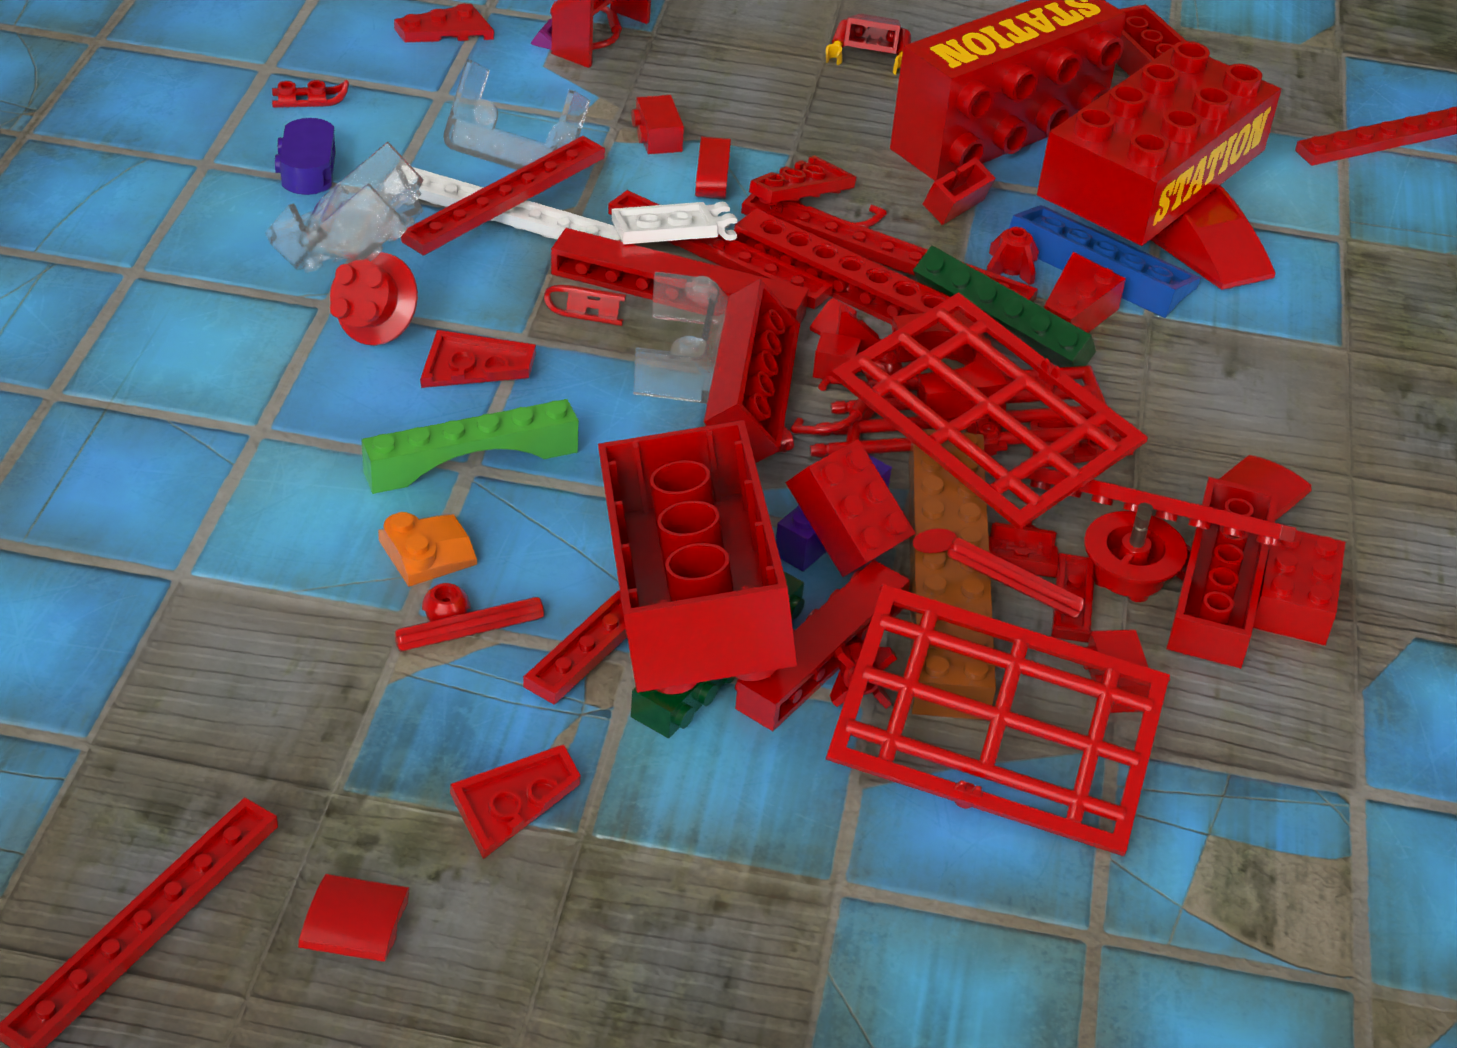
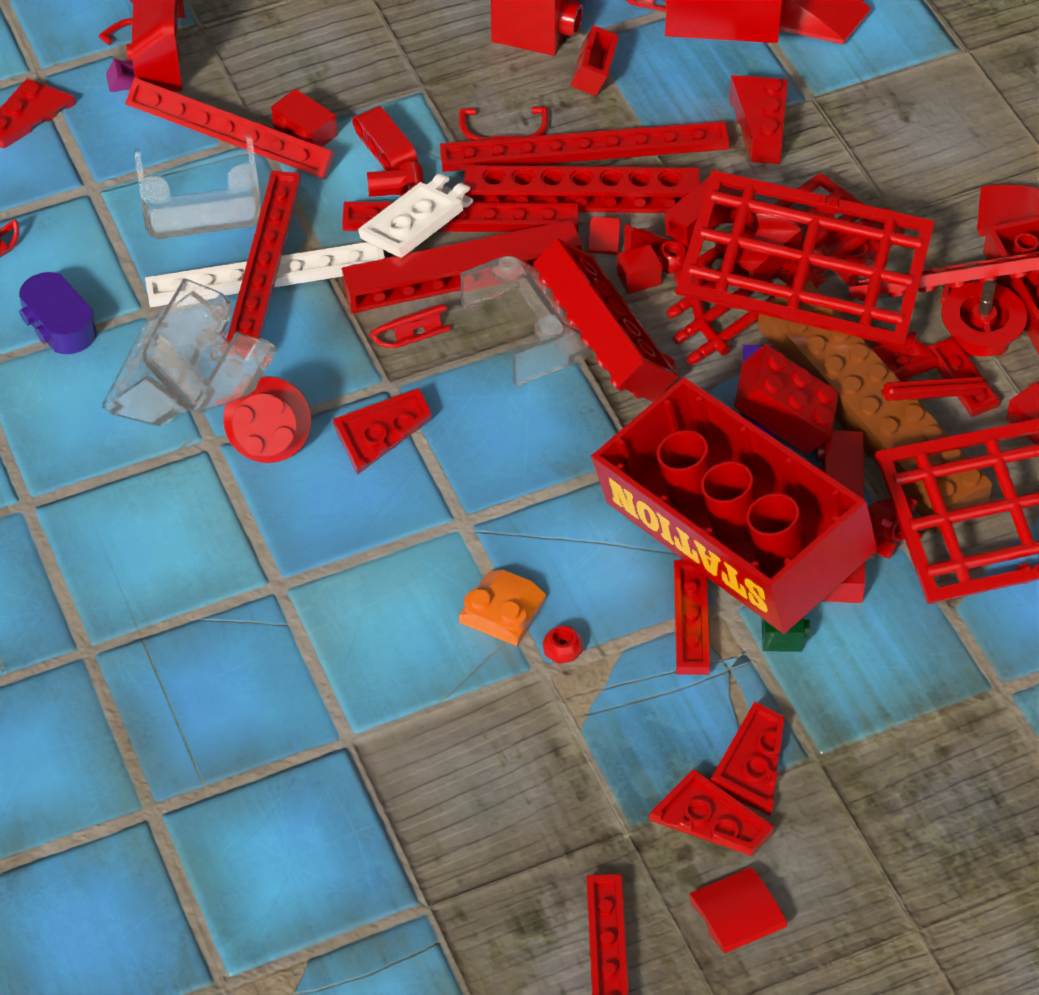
camera: 30 degrees left, 10 degrees up
bright green arch [361,399,579,494] -> none
red axle [395,597,544,651] -> none
red wing [749,155,857,205] -> none
red piece [790,375,871,435] -> none
red sticker [912,528,957,553] -> none
dark green brick [913,245,1096,367] -> none
red brick [987,227,1039,285] -> none
blue arch [1009,205,1201,318] -> none
none -> plate [125,77,336,179]
none -> red piece [367,161,425,197]
none -> red wing [649,769,774,856]

